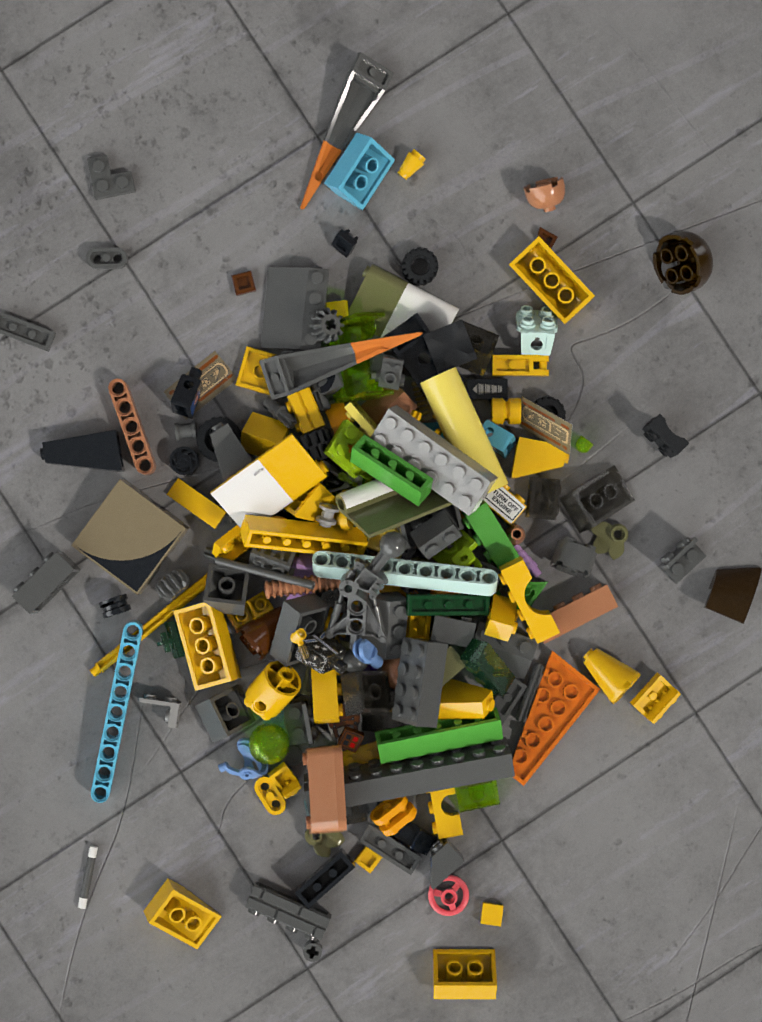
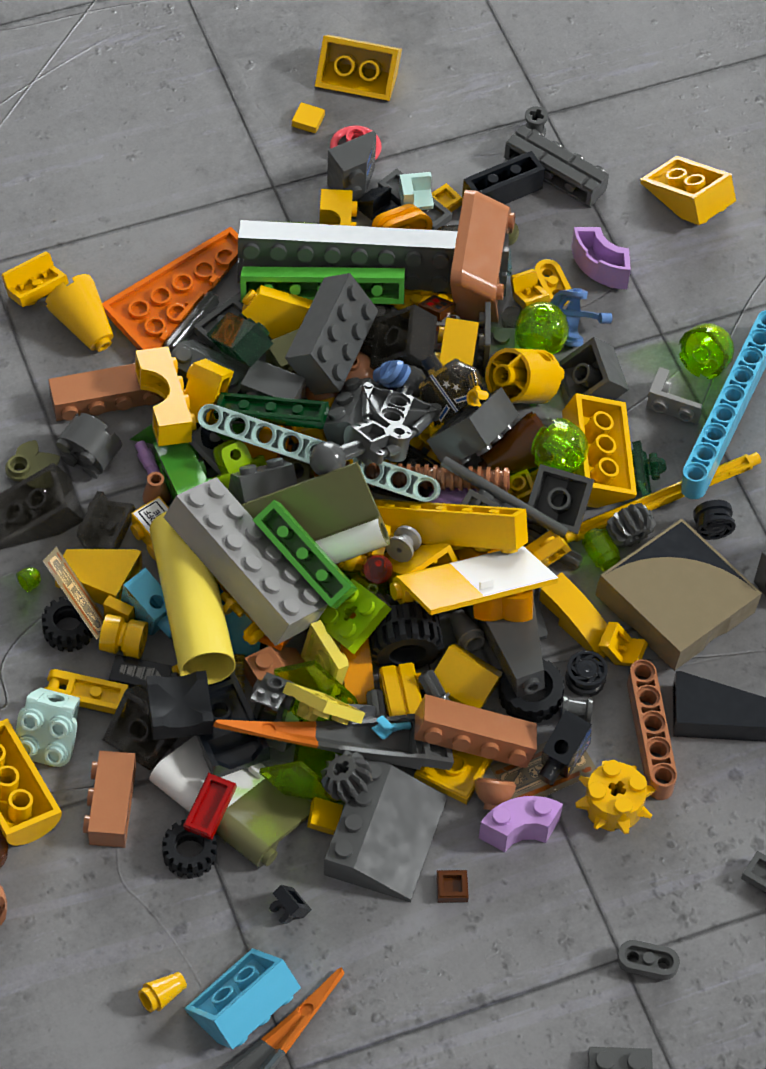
camera: 165 degrees left, 30 degrees down
none -> nougat brick [83,750,136,848]
none -> yellow tile [103,595,135,623]
none -> red tile [183,773,237,840]
none -> light yellow hinge [282,682,365,725]
none -> clear red tile [362,554,393,584]
none -> medium azure hand [371,716,412,739]
none -> light aqua panel [399,172,434,210]
none -> nougat brick [414,694,537,768]
none -> nougat brick [475,778,516,810]
none -> lavender brick [479,796,563,852]
none -> clear neon green cylinder [531,418,589,473]
none -> lavender brick [571,227,631,289]
none -> yellow brick [575,760,656,835]
none -> clear neon green brick [582,528,621,571]
none -> yellow bracket [598,622,648,666]
none -> clear neon green cylinder [679,323,734,379]

